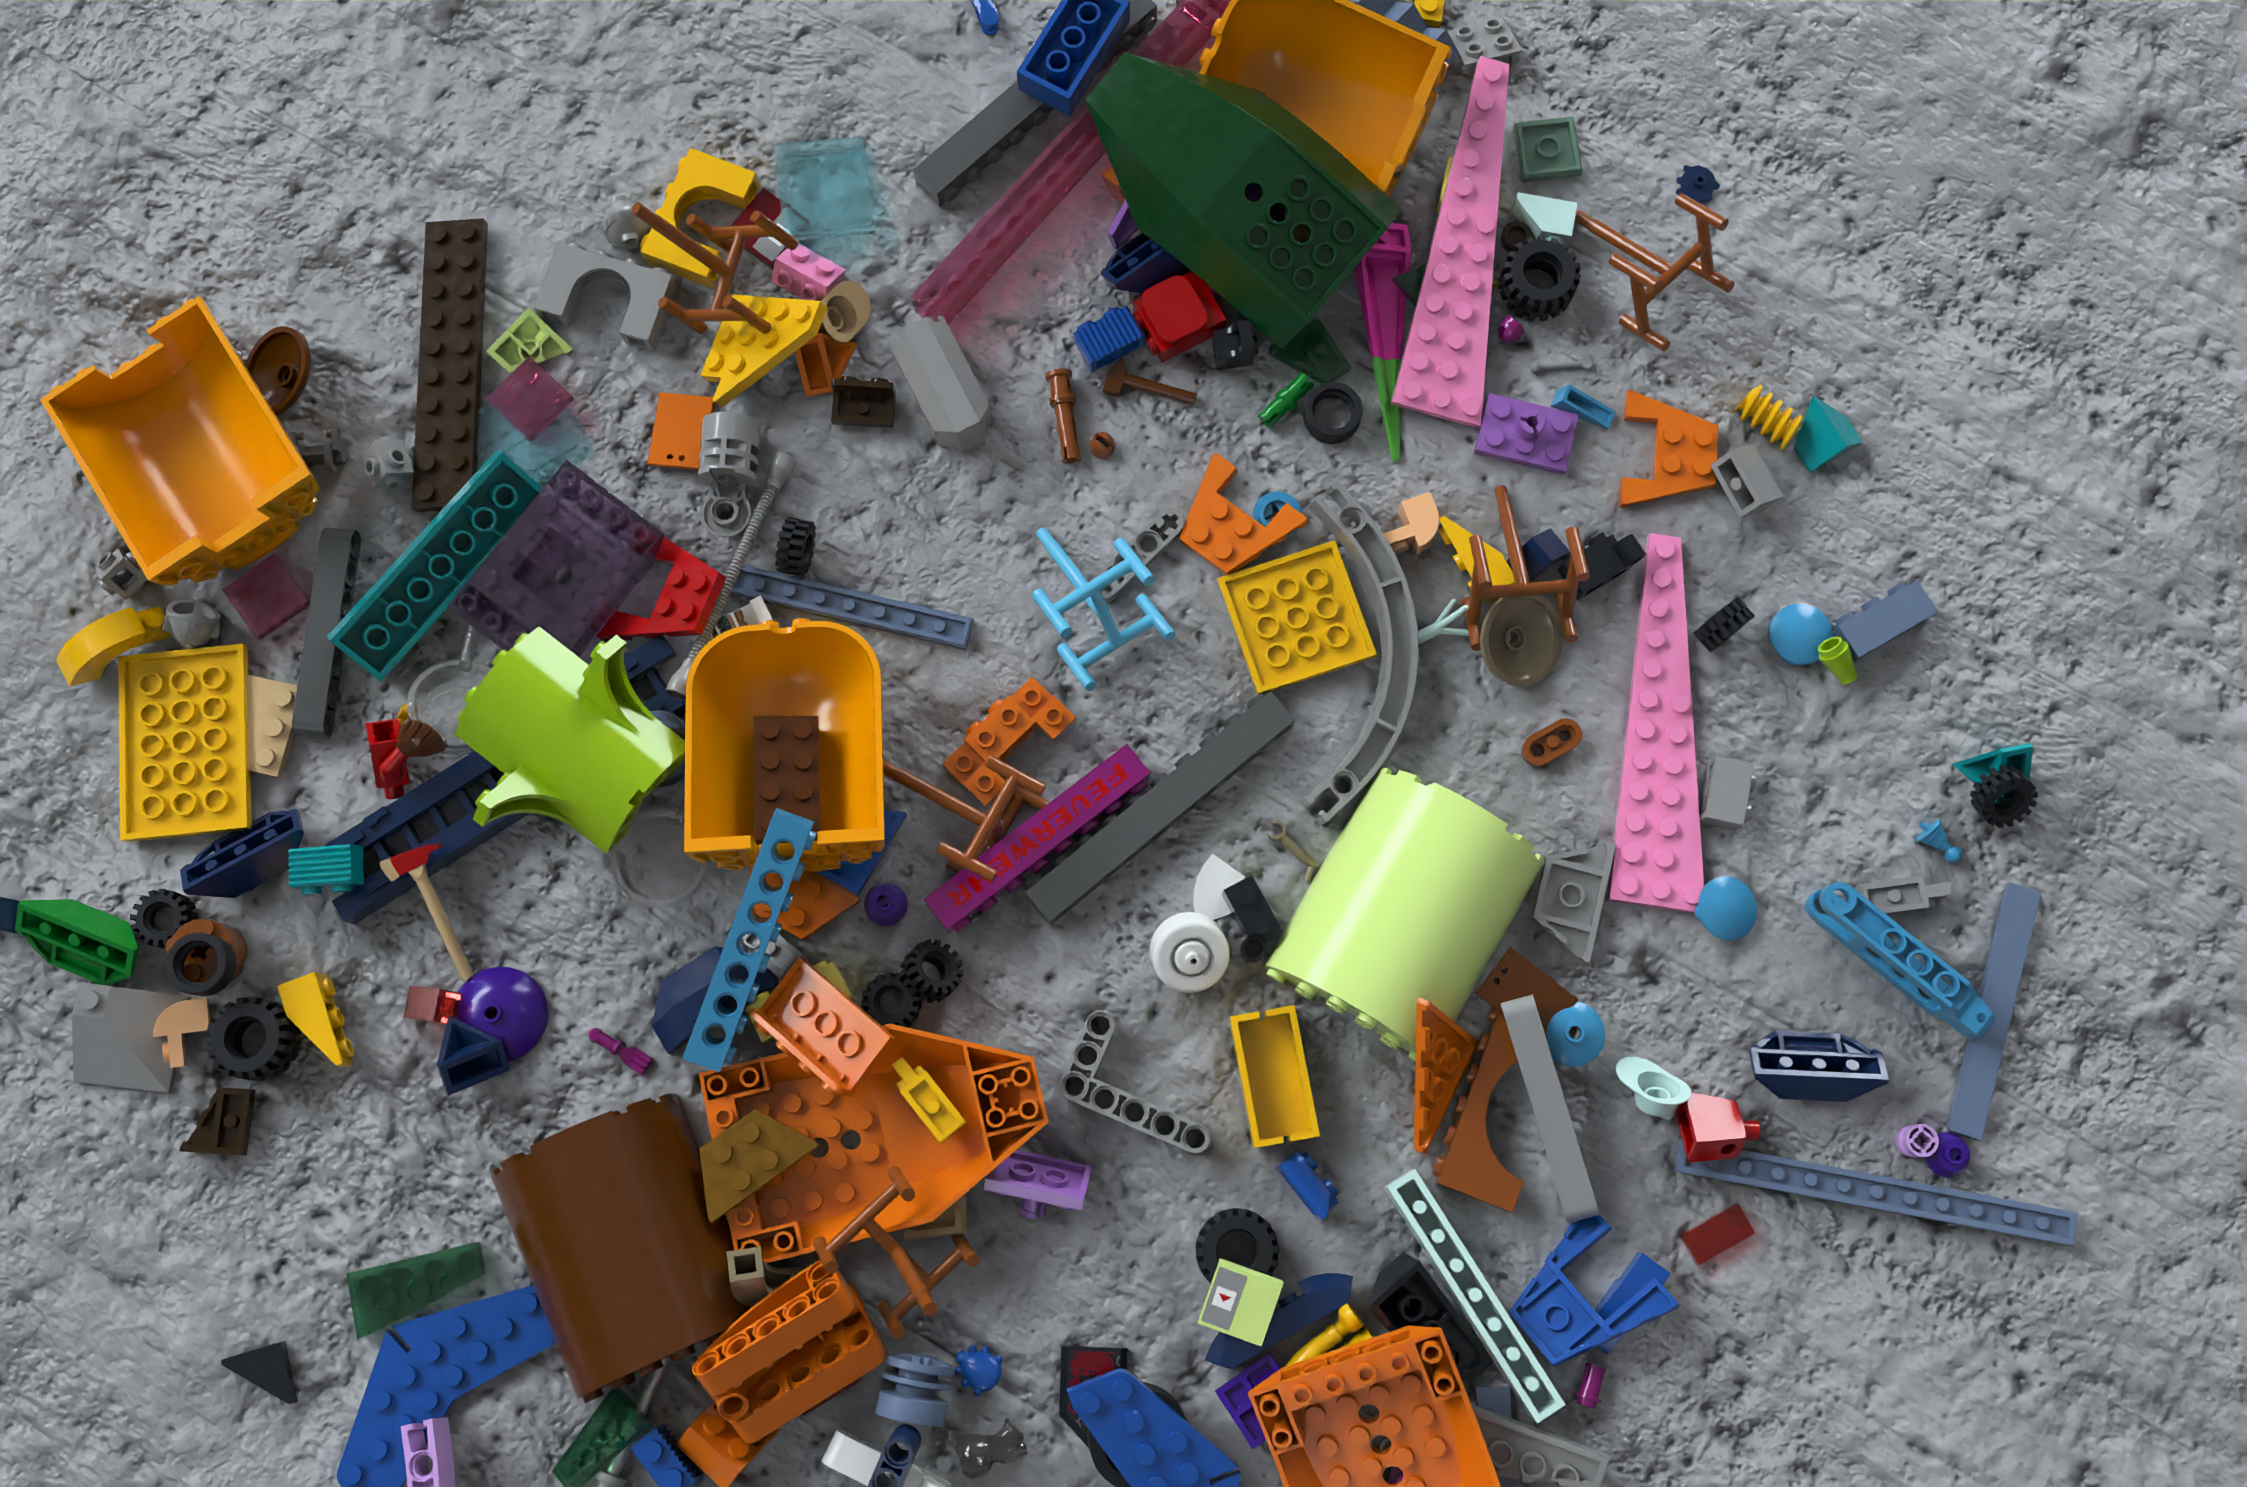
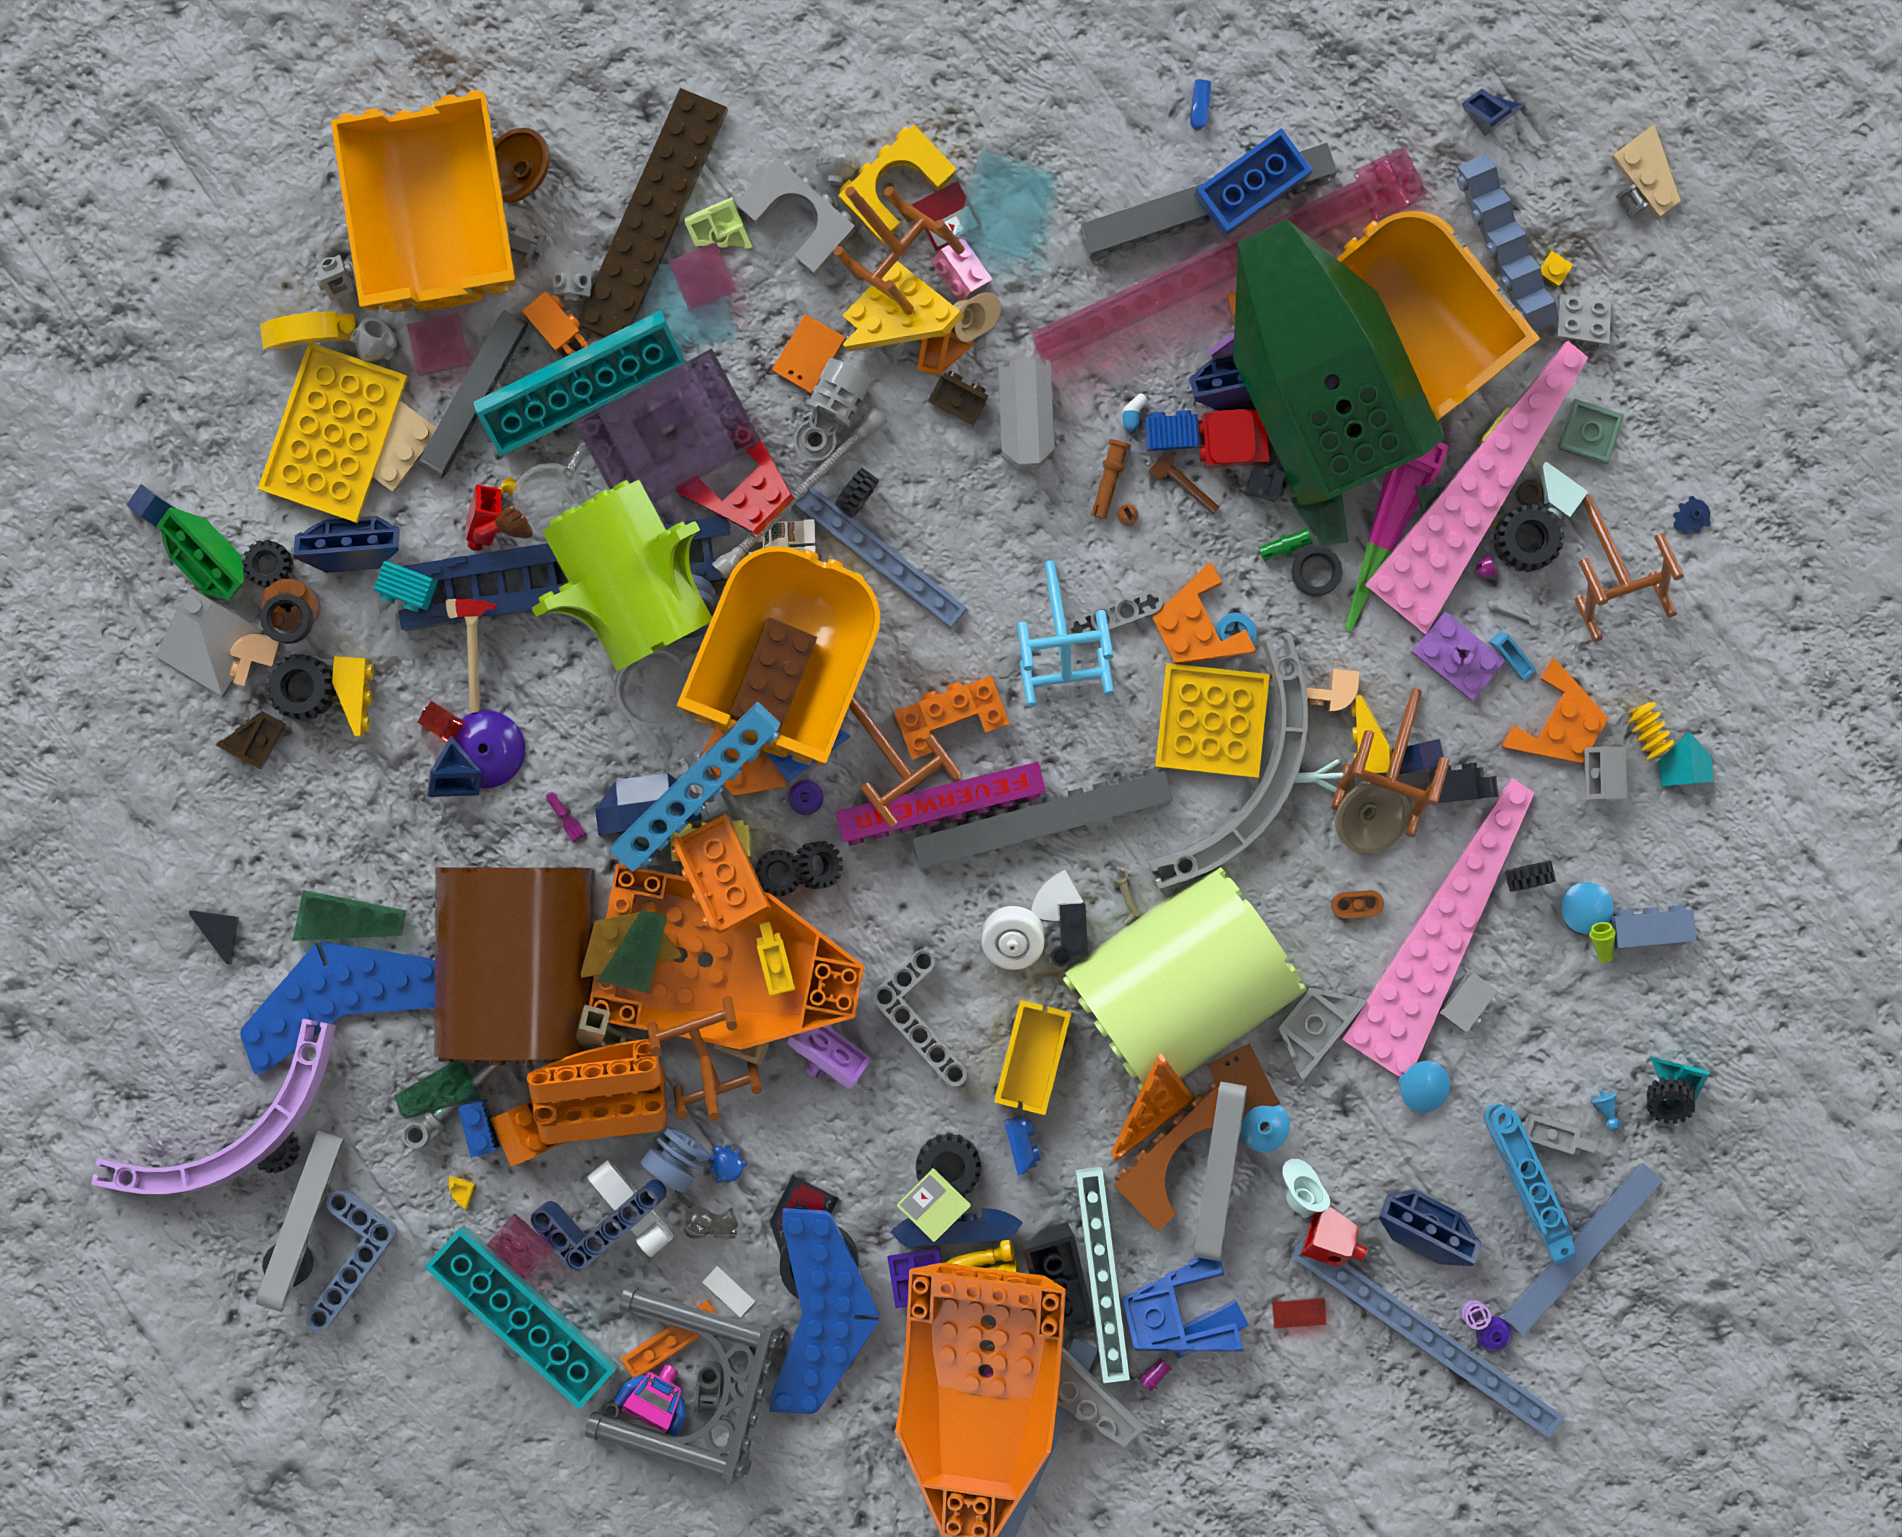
camera: 20 degrees right, 10 degrees up
none -> orange hinge [522,291,589,355]
none -> clear green wing [597,910,668,993]
none -> arm [1122,393,1148,432]

